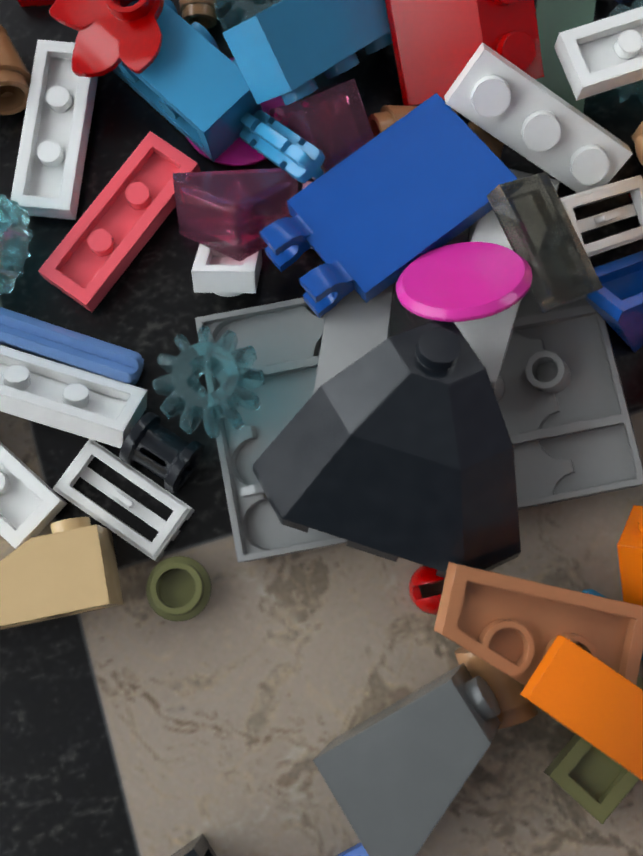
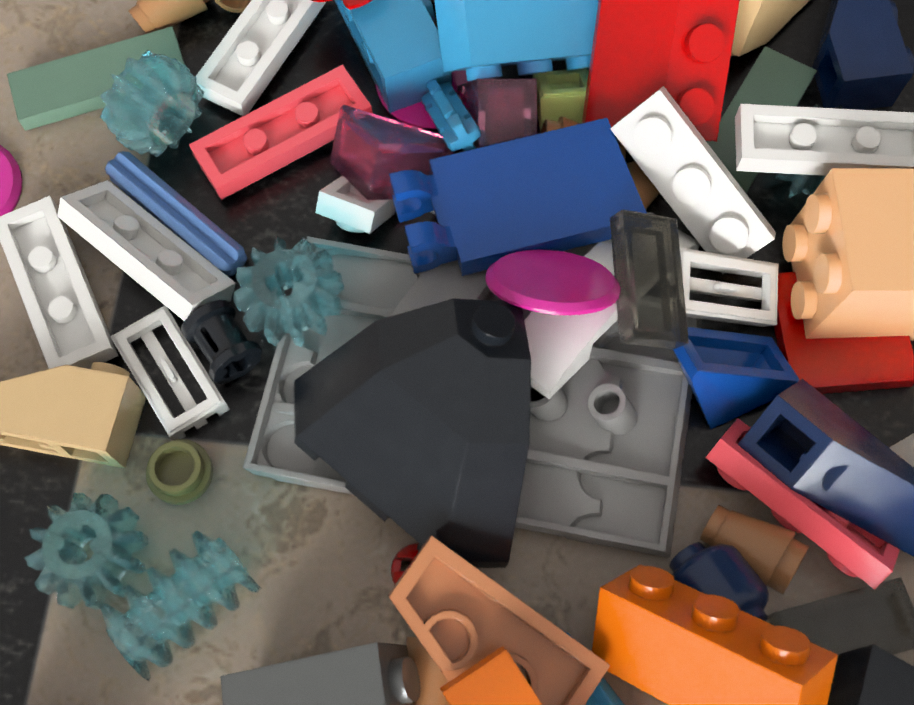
camera: 20 degrees right, 10 degrees down
none -> clear light blue gear [24,493,149,610]
none -> clear light blue piece [100,530,262,681]
none -> yellowish green slope [533,69,589,131]

